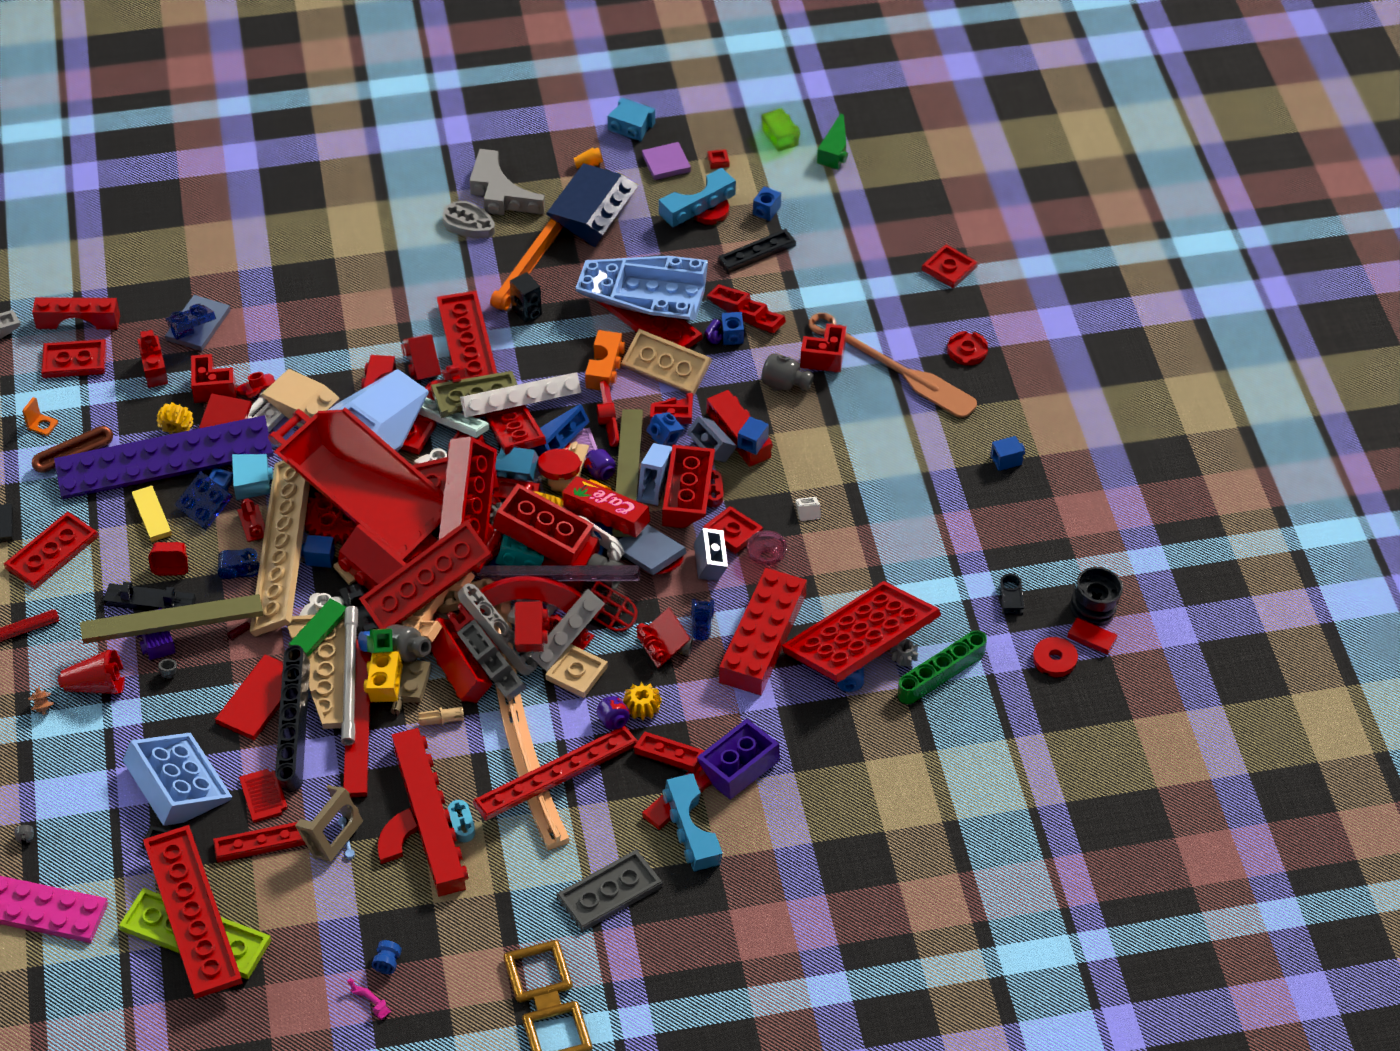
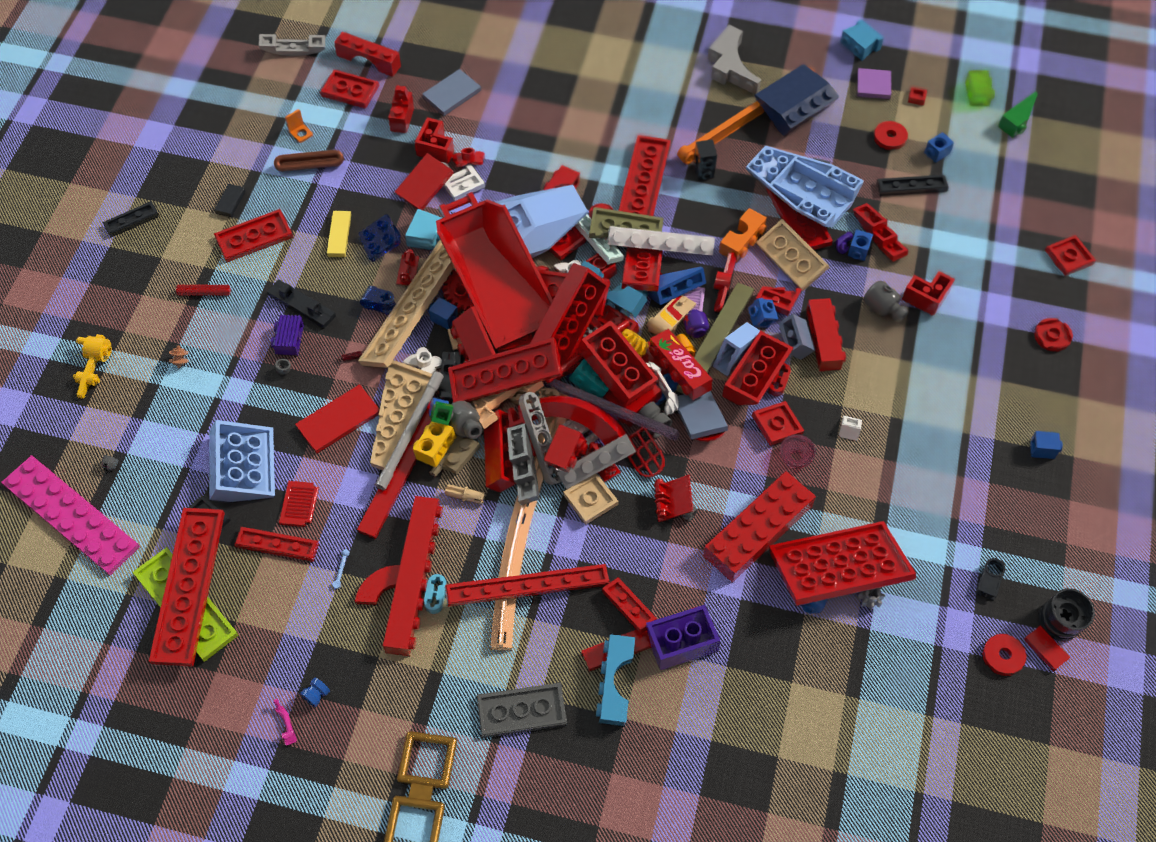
camera: 25 degrees right, 10 degrees up
dark purple plate [54,415,274,500] -> none
red cone [58,649,125,694] -> none
olive tile [80,594,263,644] -> none
red piece [148,542,188,576] -> none
yellow gear [156,402,193,434] -> none
clear blue plate [166,304,216,340] -> none
blue tile [205,468,233,493] -> none
tan slope [261,369,340,428] -> none
black beam [275,645,310,792] -> none
green tile [289,598,346,657] -> none
dark tan panel [295,785,363,862] -> none
red brick [401,334,441,380] -> none
red plate [441,364,465,383] -> none
light grey piece [442,201,495,238] -> none
red tile [538,449,580,480] -> none
light orange cone [573,147,603,169] -> none
dark purple head [596,696,630,730] -> none
yellow gear [623,681,662,721] -> none
dark azure arch [659,168,736,227] -> none
clear blue piece [691,598,714,640] -> none
sand blue brick [694,528,728,581] -> none
blue brick [738,417,769,455] -> none
nougat piece [808,313,977,418] -> none
green beam [897,631,987,704] -> none

